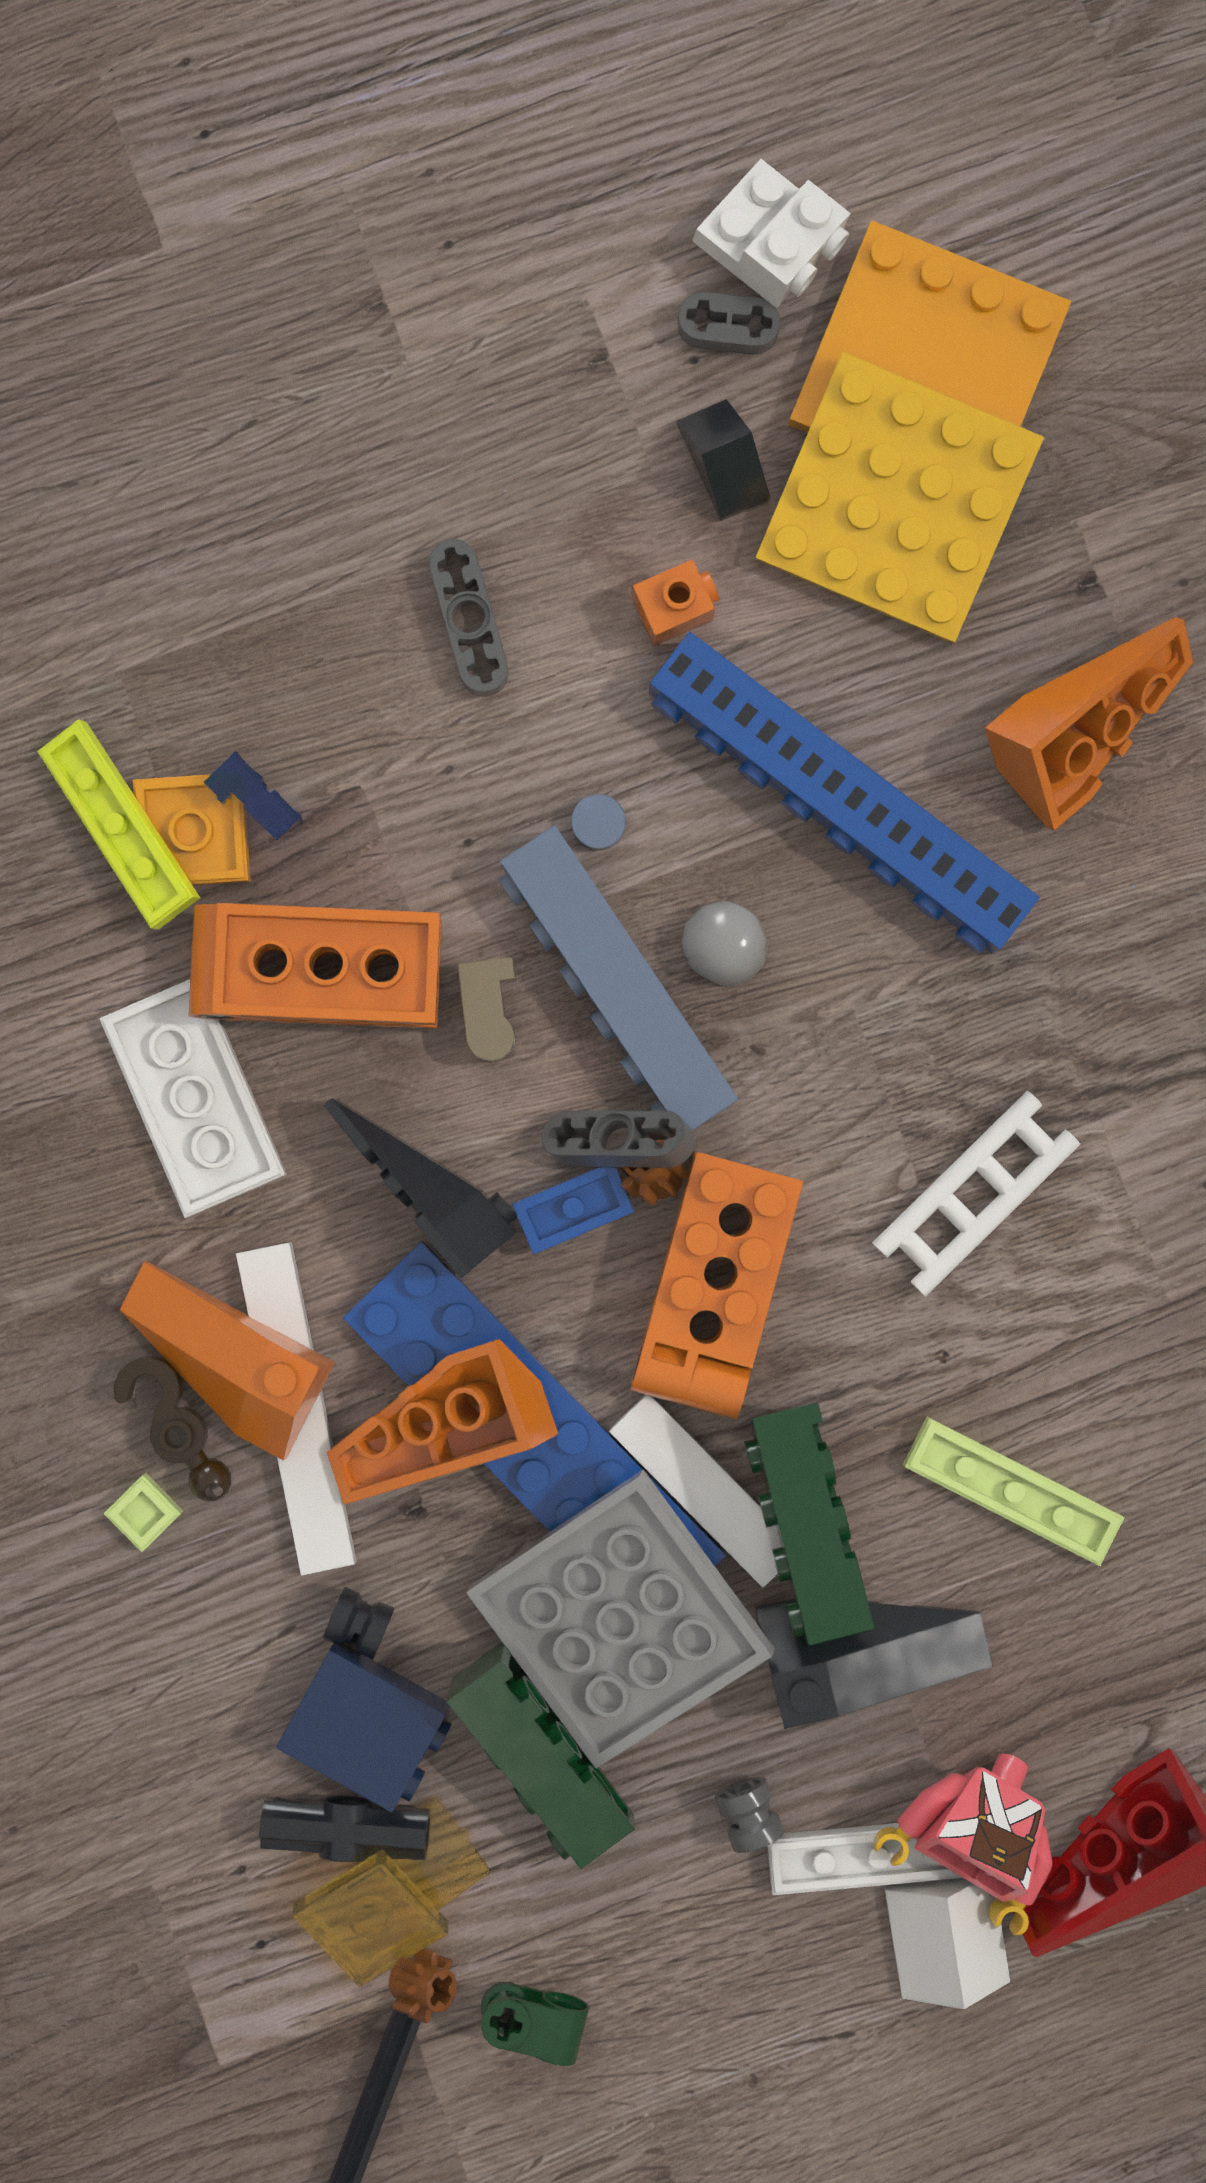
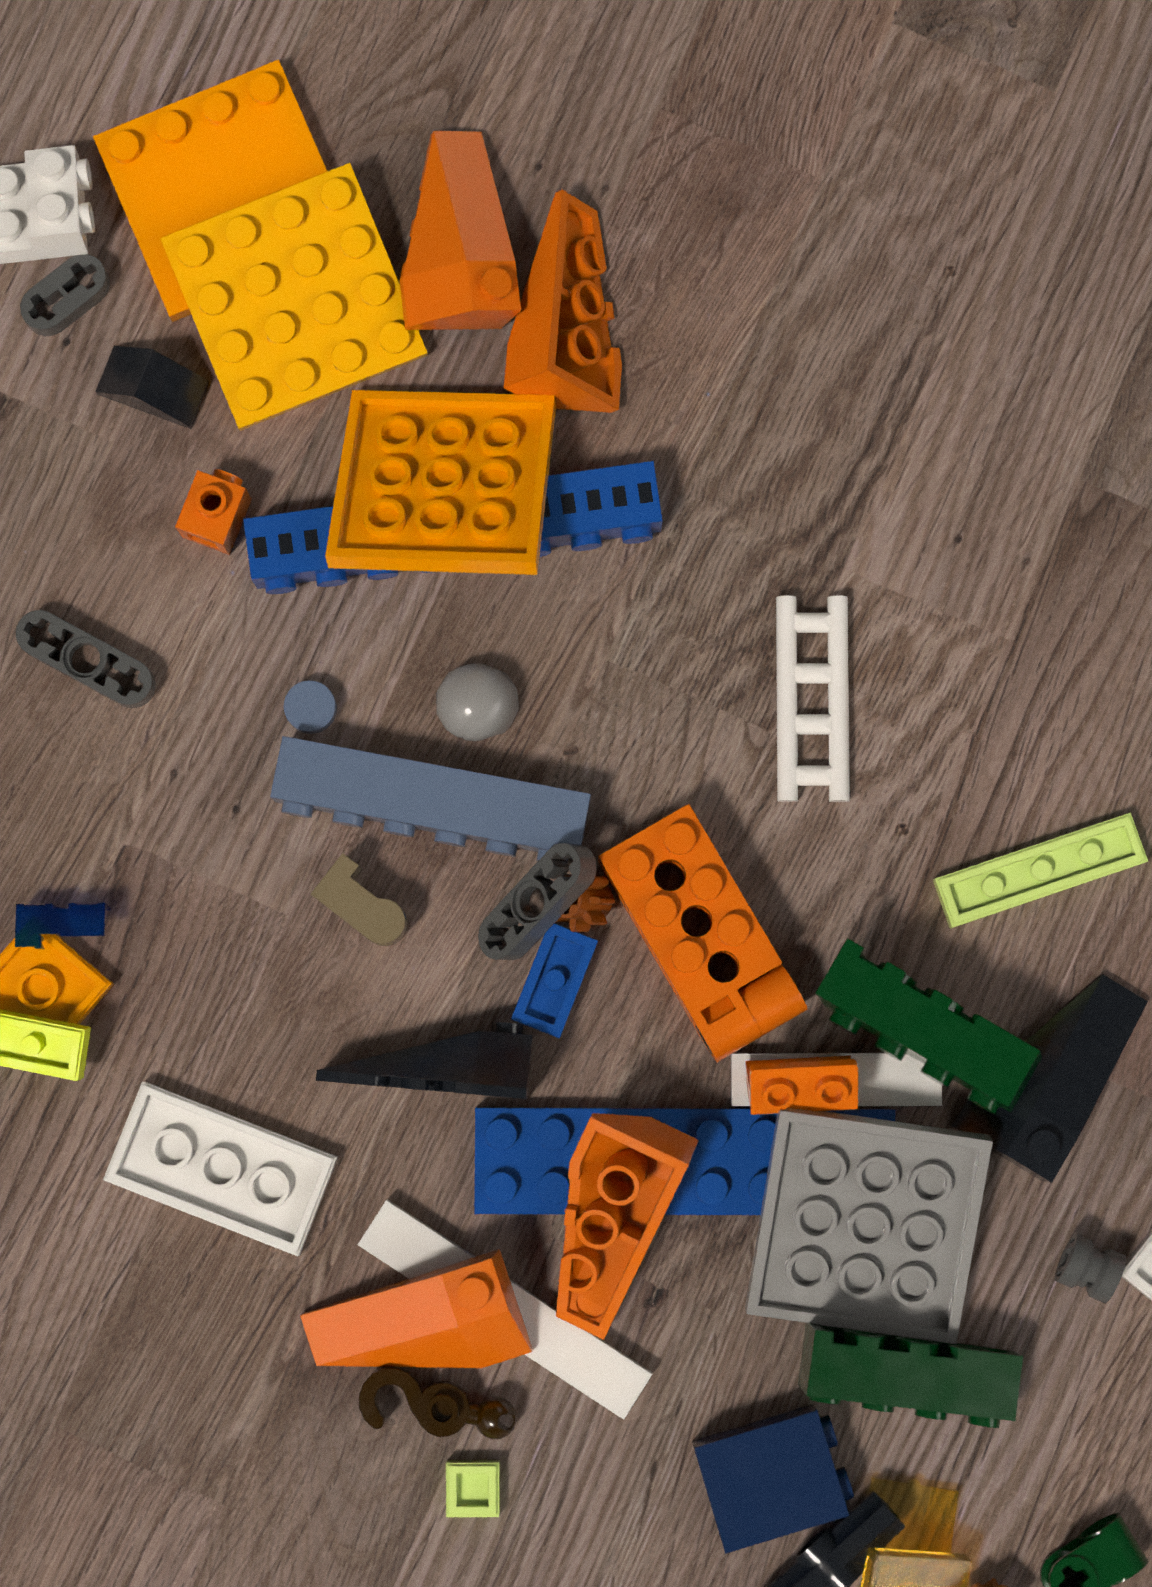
camera: 45 degrees left, 5 degrees down
orange hinge [188,903,442,1029] -> none
black wheel [323,1587,395,1660] -> none
none -> light orange plate [325,390,556,575]
none -> orange wedge [399,131,521,330]
none -> orange bracket [745,1055,858,1115]

